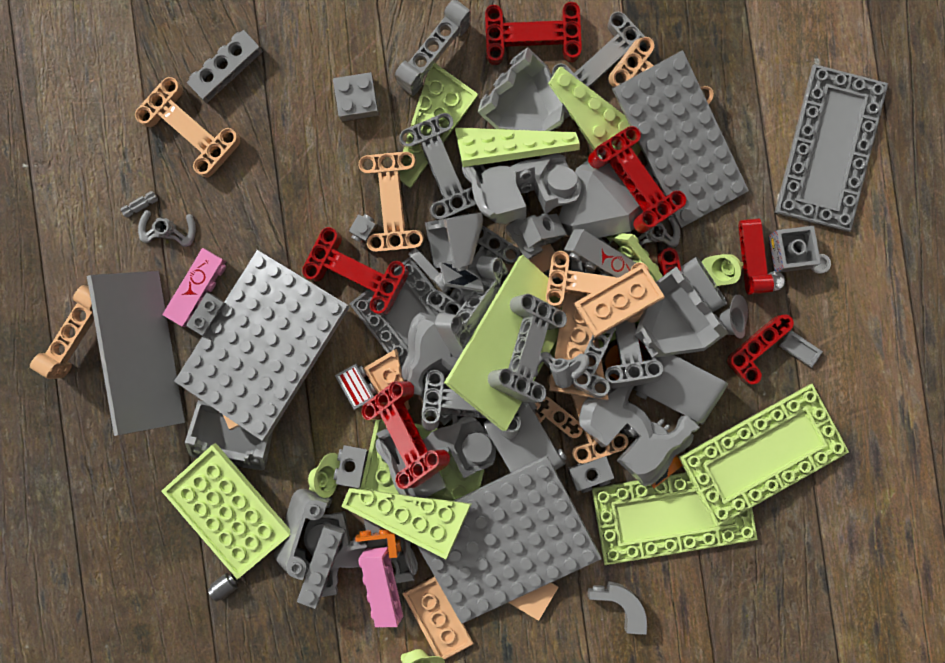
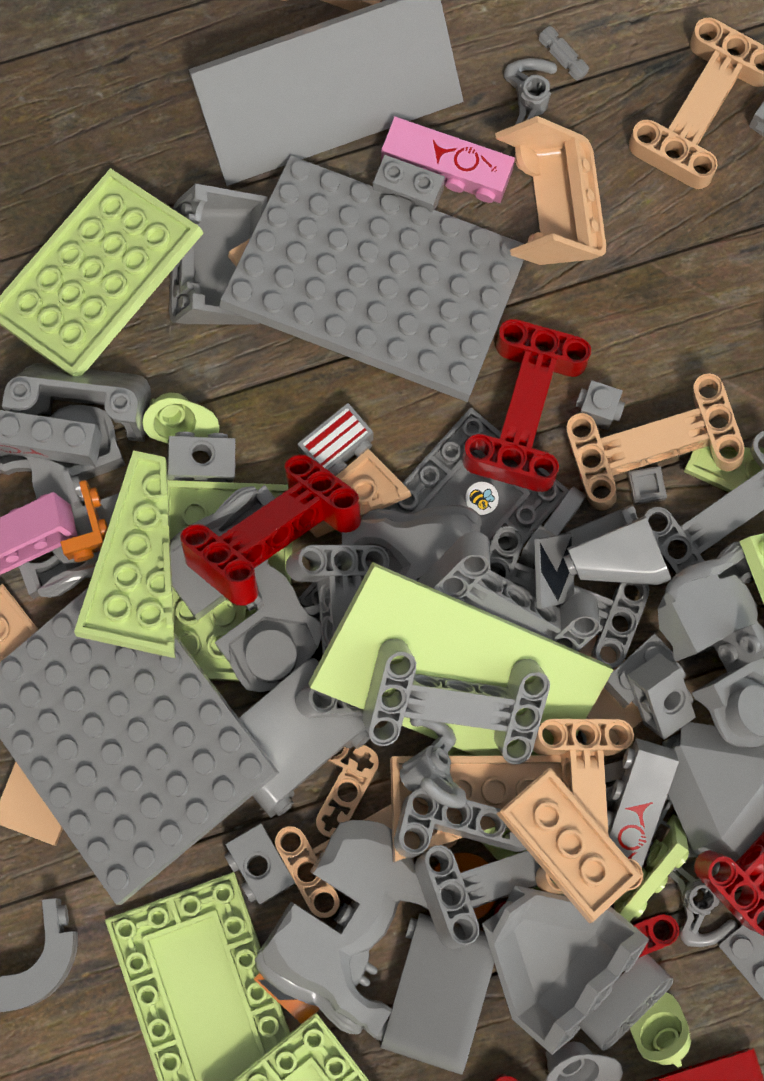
camera: 80 degrees right, 10 degrees down
none -> tile [465,482,499,515]
none -> light nougat windscreen [495,116,606,265]
none -> light grey tile [627,466,667,505]

